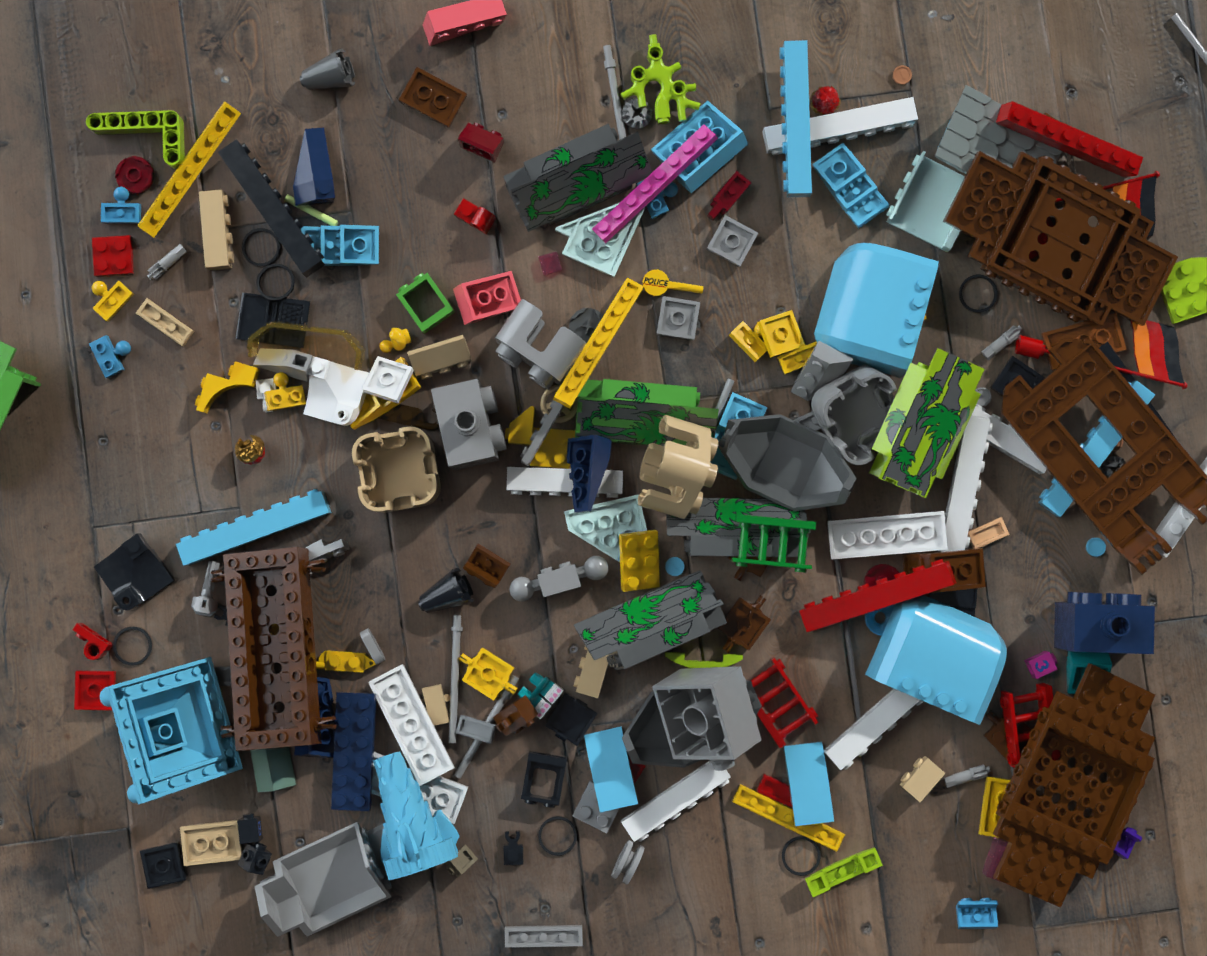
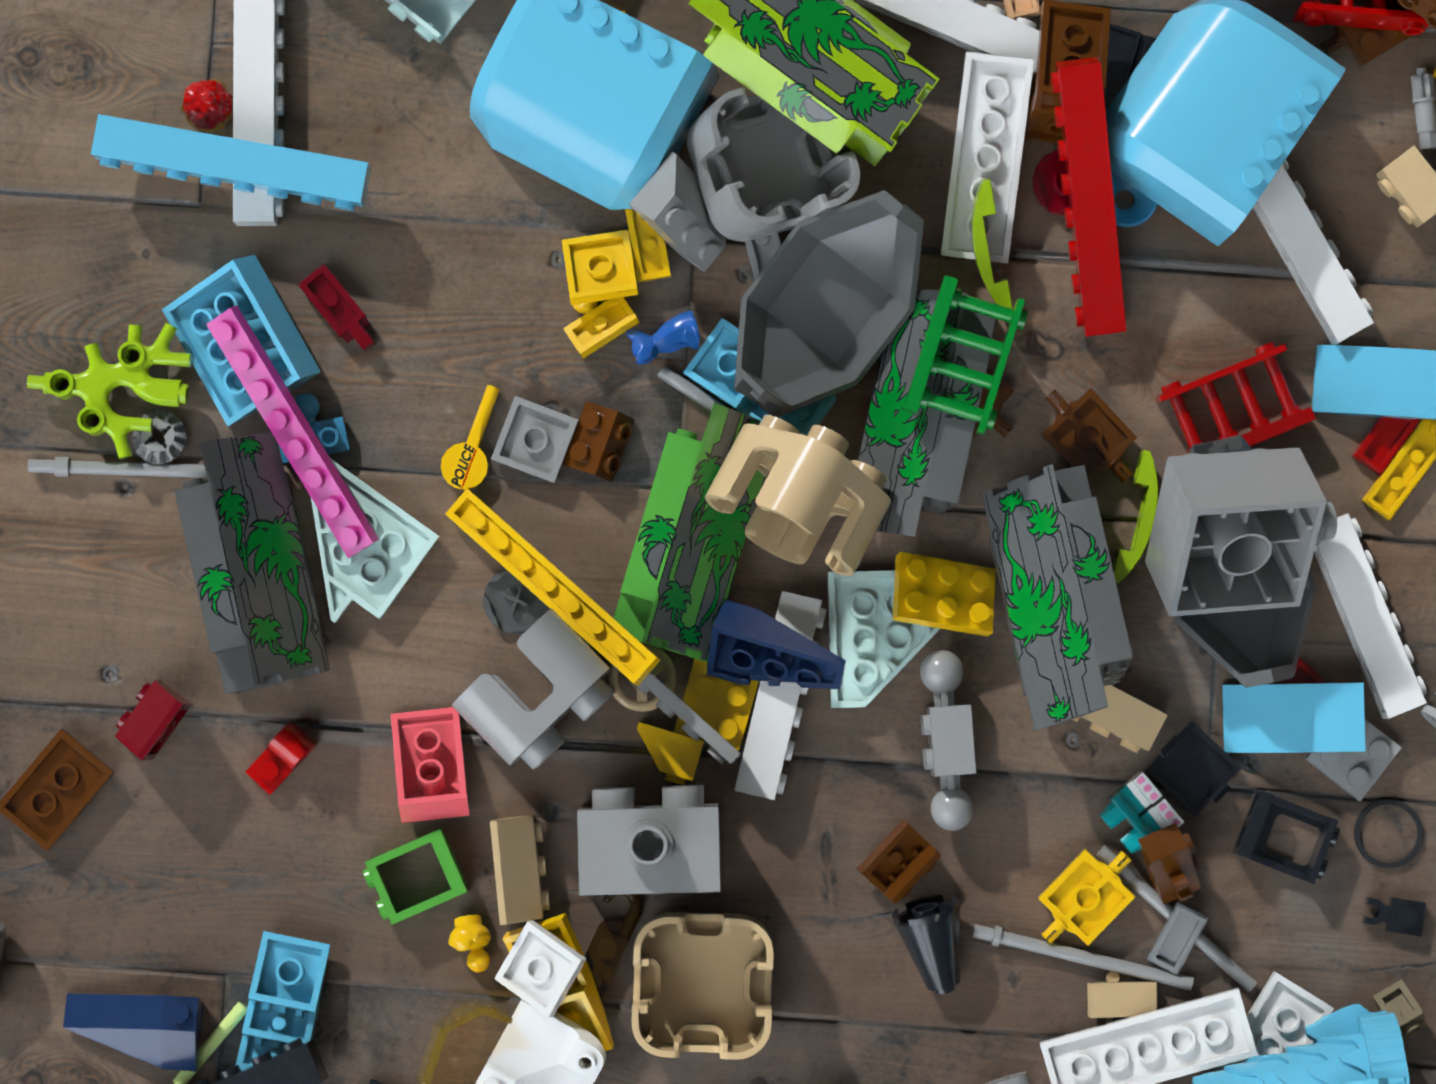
camera: 80 degrees left, 0 degrees up
clear pink tile [539,251,562,276] -> none
medium azure piece [665,557,684,576] -> none
light grey plate [707,215,758,267] -> none
medium azure slope [812,143,889,229] -> none
none -> reddish brown bracket [563,401,634,482]
none -> blue animal [626,310,700,365]
none -> lime slope [971,178,1012,309]

